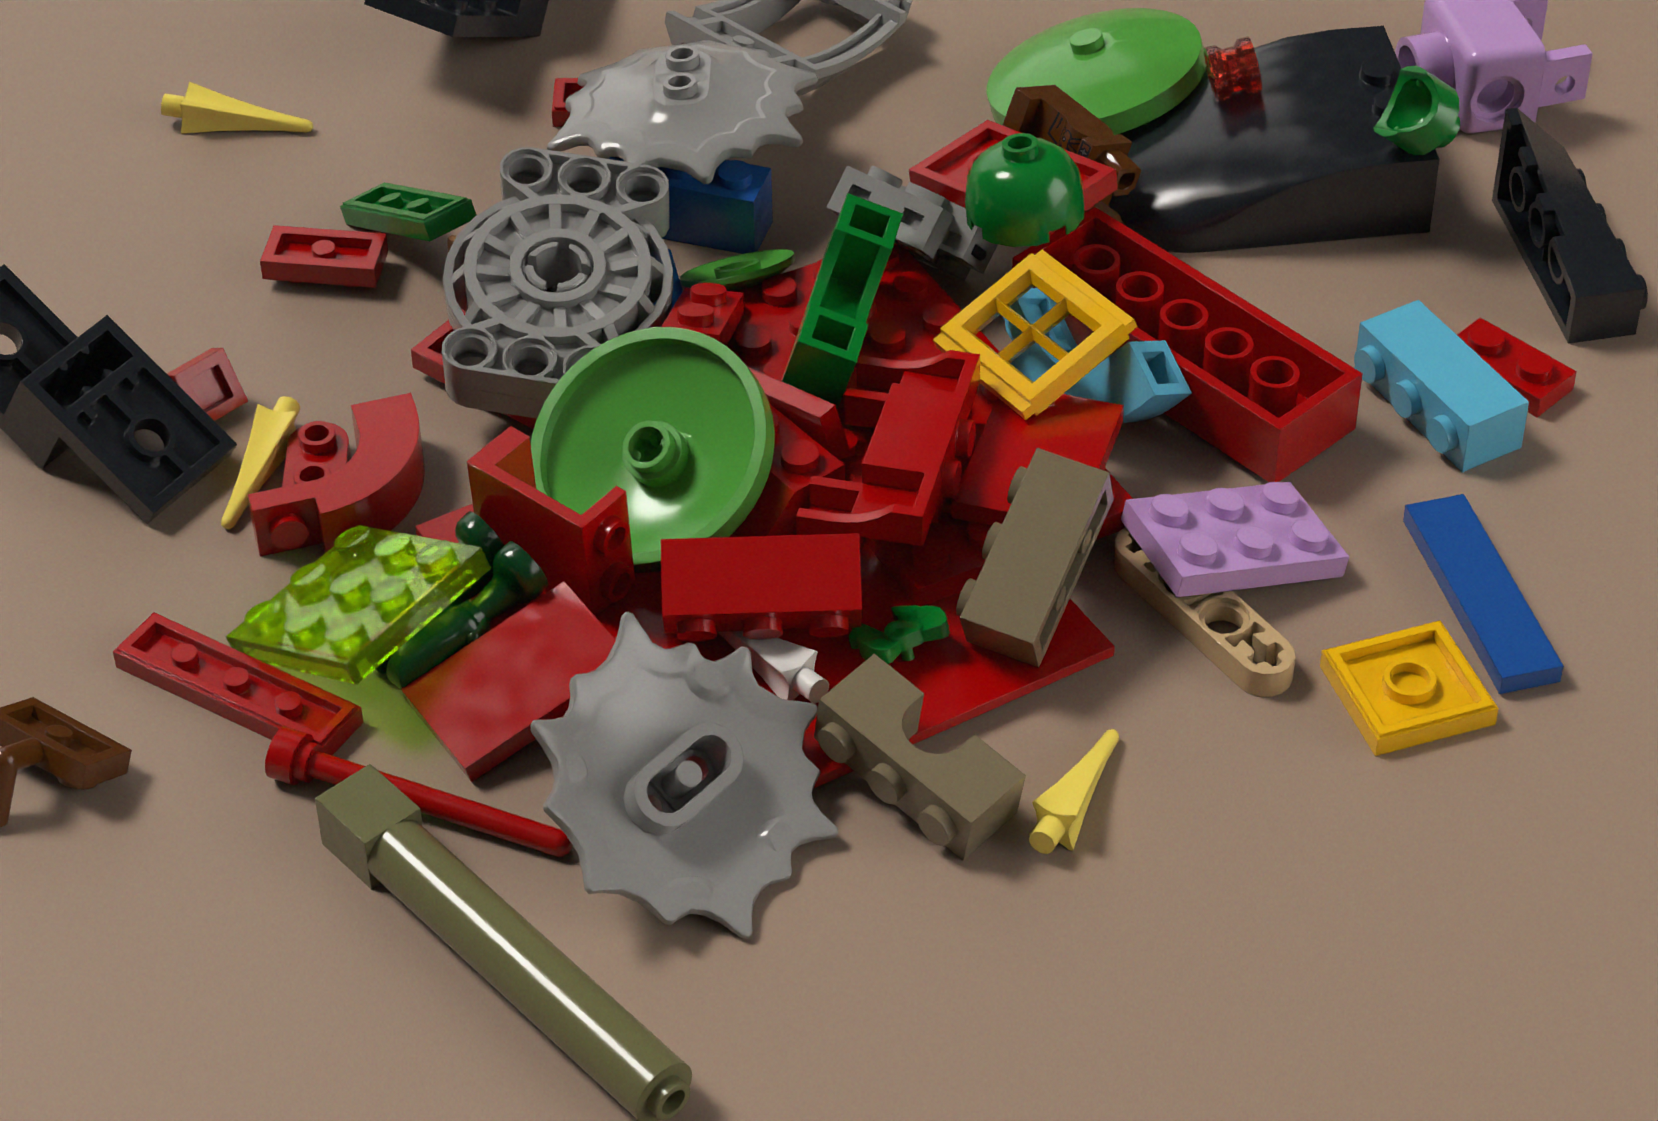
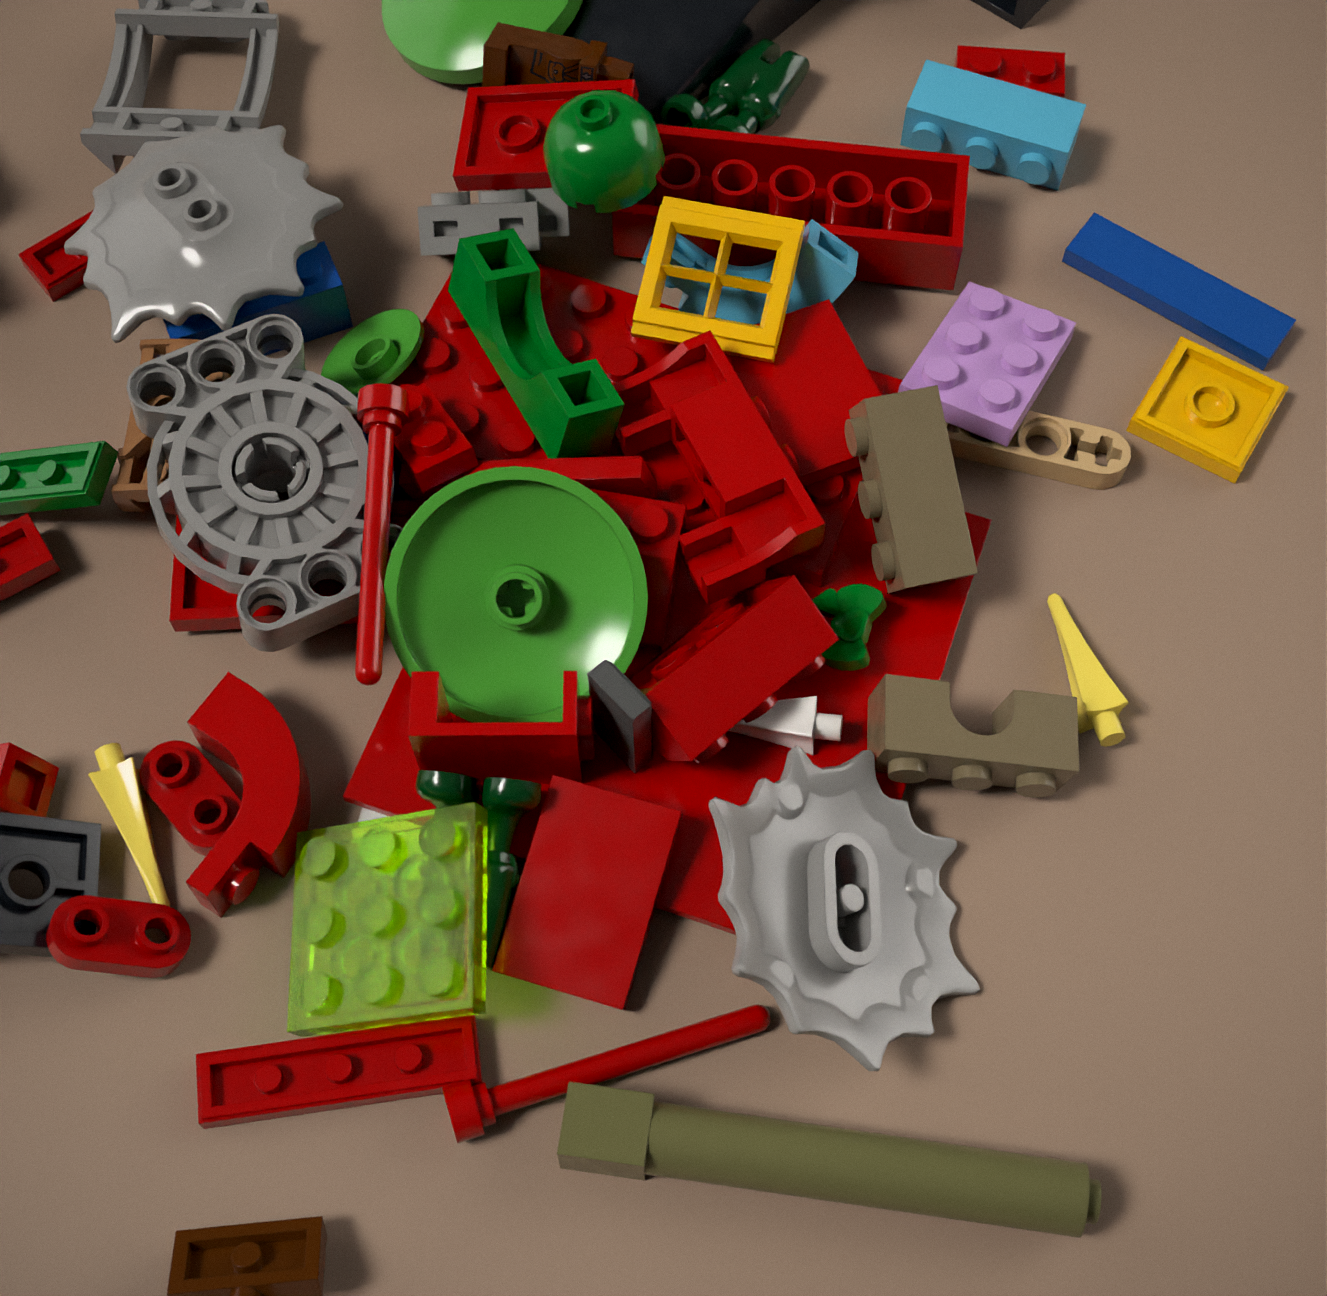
camera: 40 degrees left, 20 degrees up
none -> red plate [46,895,191,978]
none -> red piece [355,383,409,686]
none -> dark grey tile [587,659,652,773]
none -> dark green piece [661,38,810,134]

